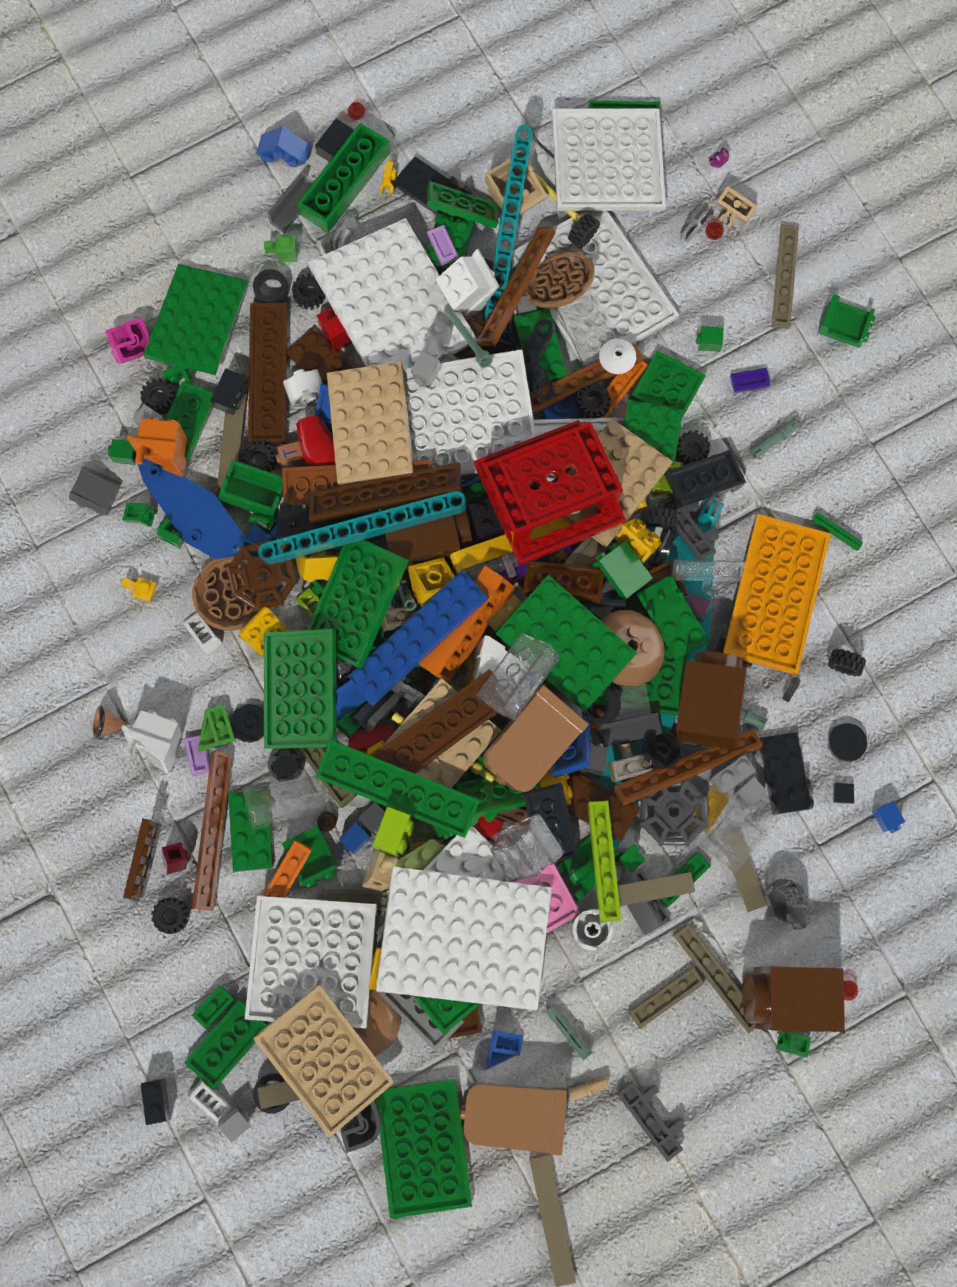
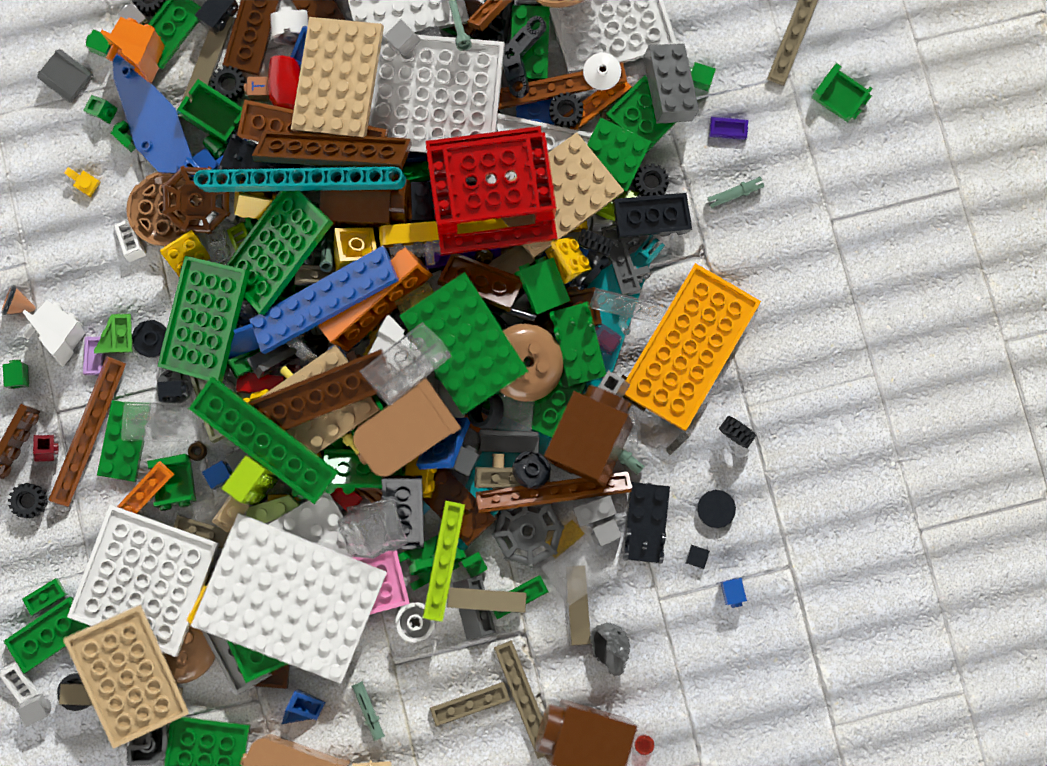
camera: 20 degrees right, 5 degrees up
green axle [812,512,863,551] -> none
none -> green brick [2,360,29,389]
none -> light grey brick [599,370,630,398]
none -> dark grey brick [643,43,699,123]

